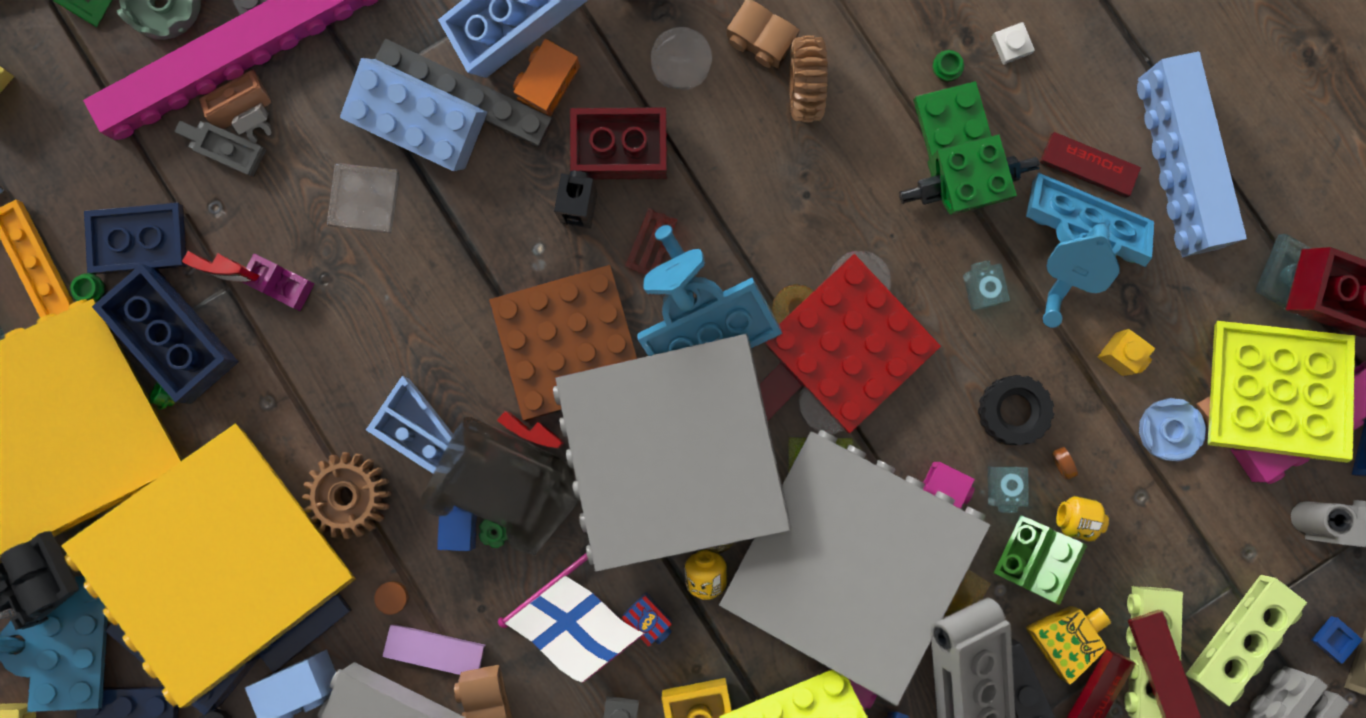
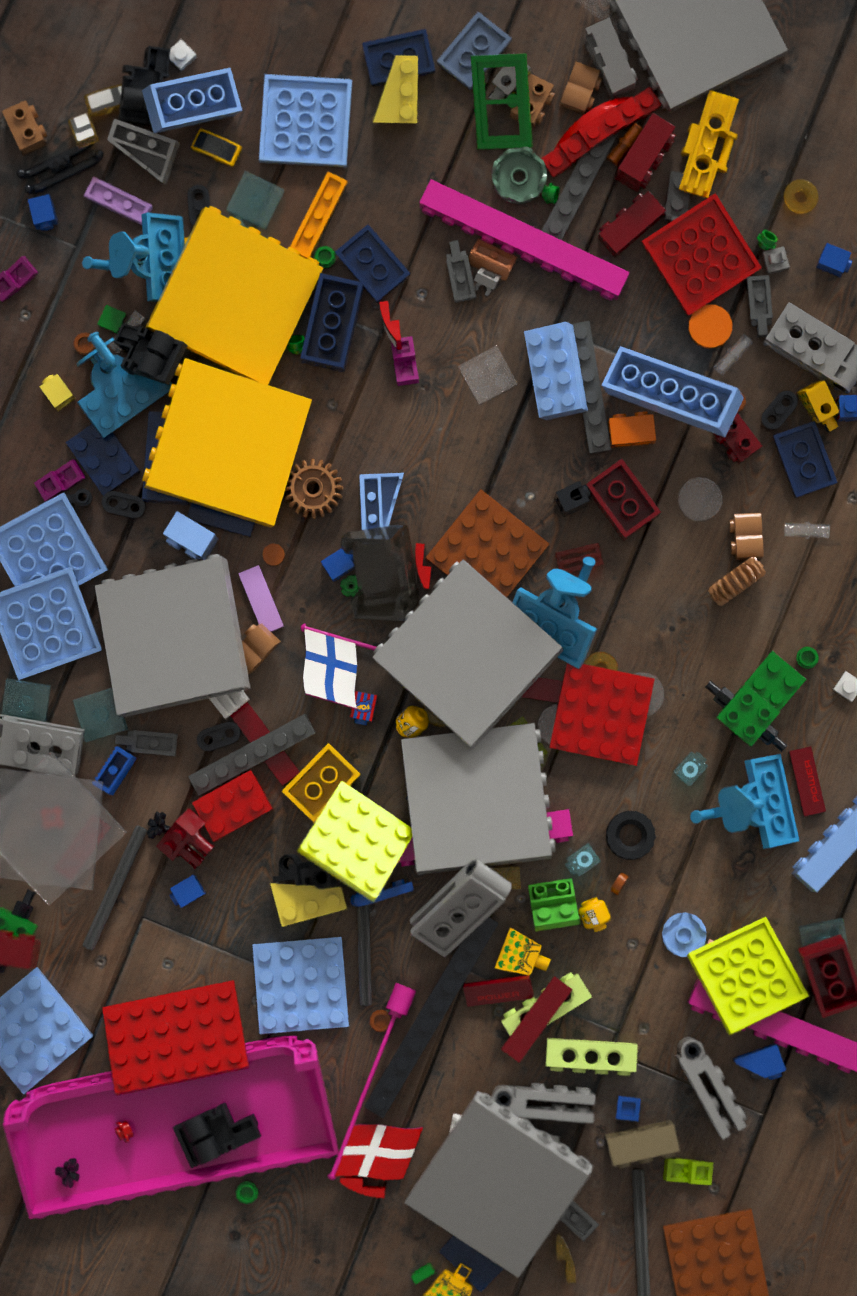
camera: 60 degrees right, 0 degrees up
yellow brick [1098,329,1155,376] -> none

